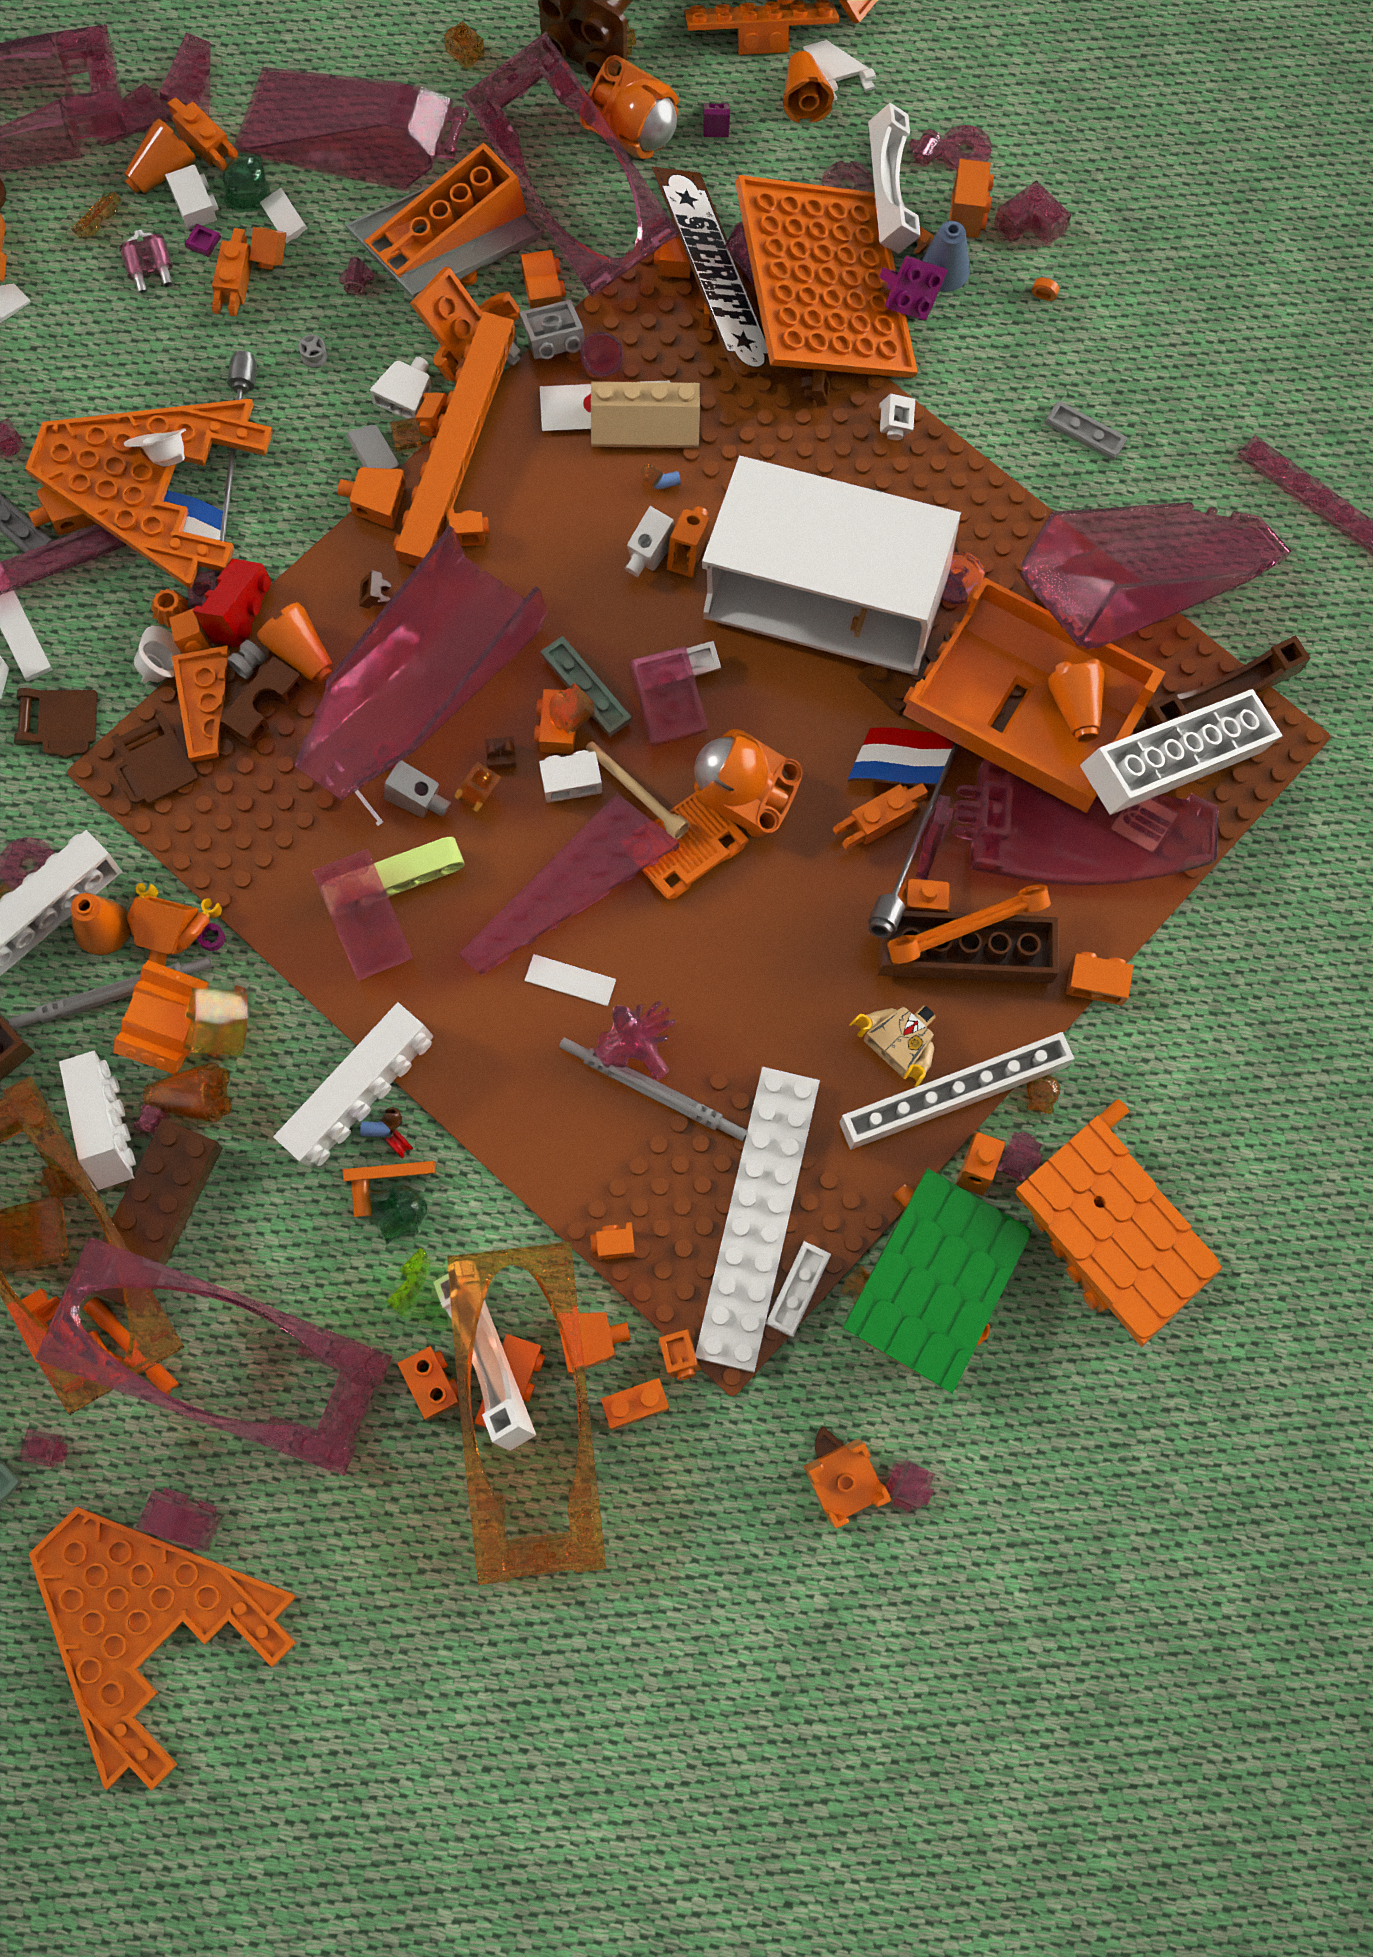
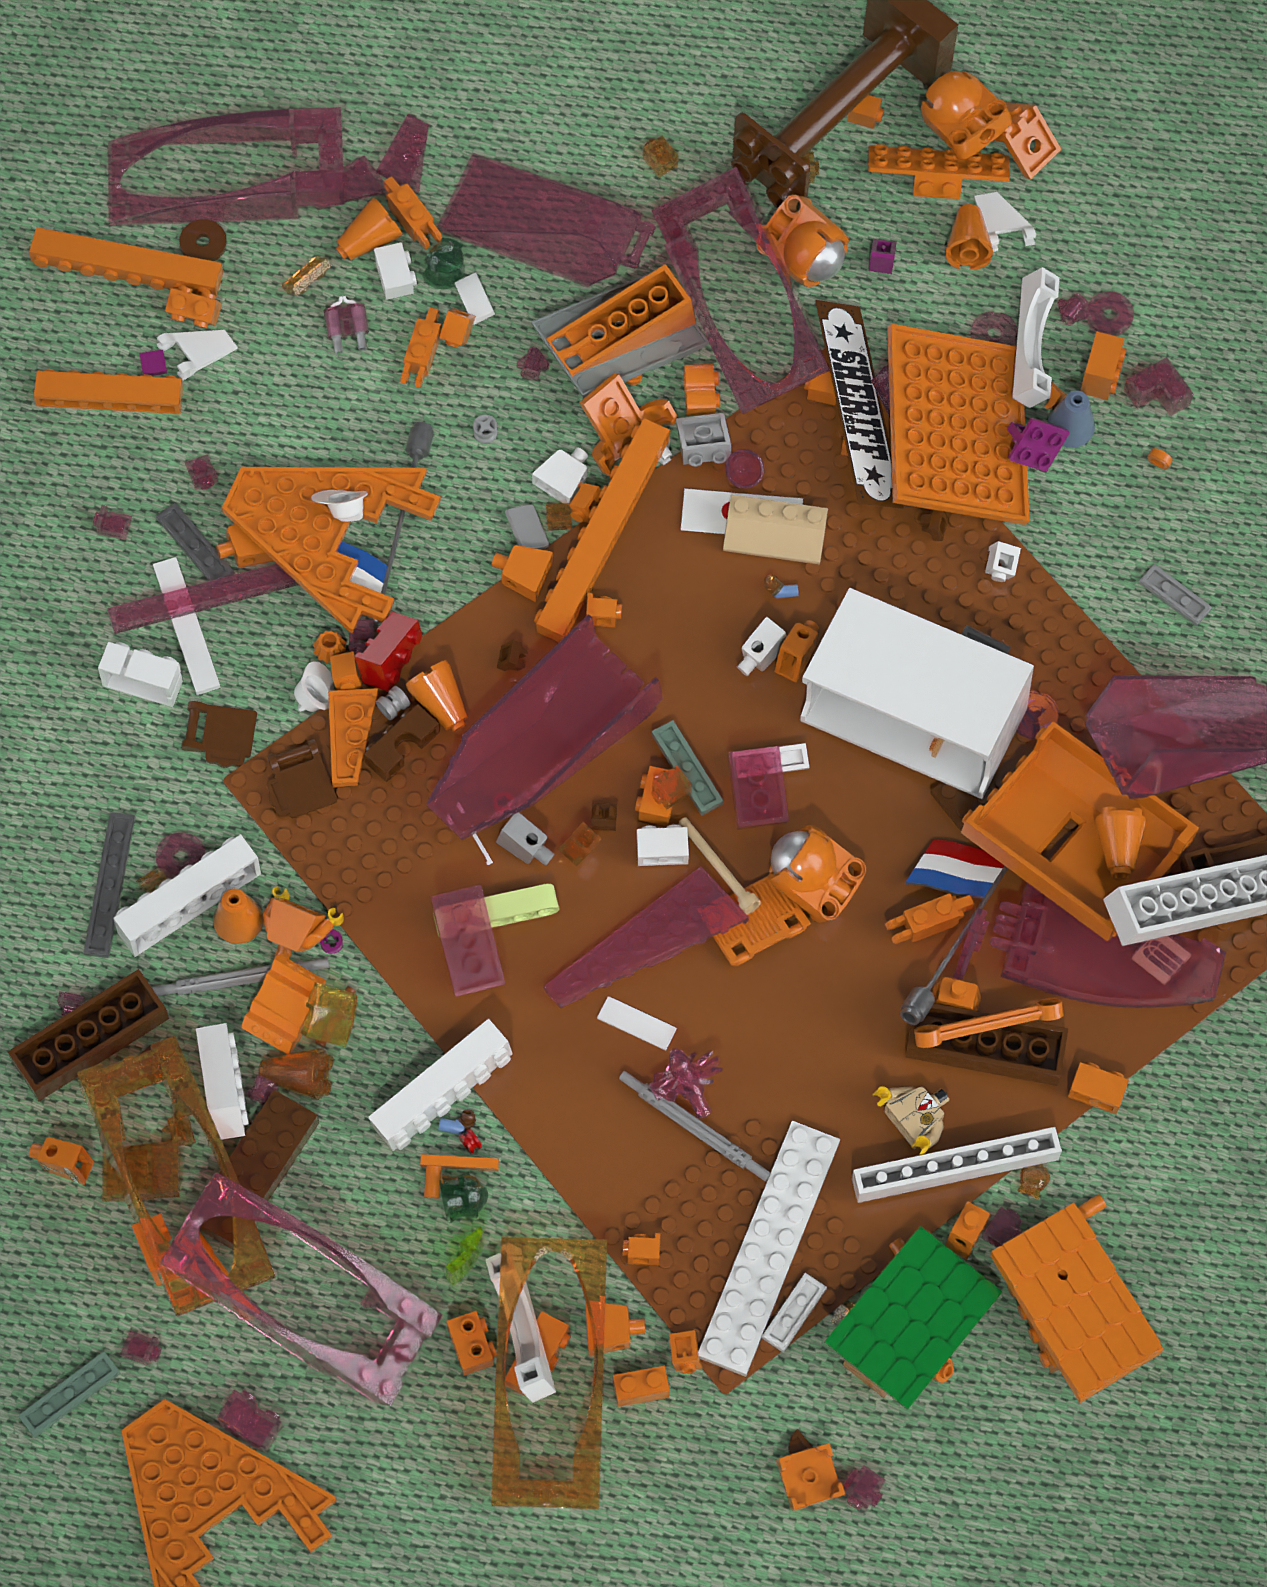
camera: 10 degrees right, 5 degrees down
magenta tile [185,224,221,257] -> none

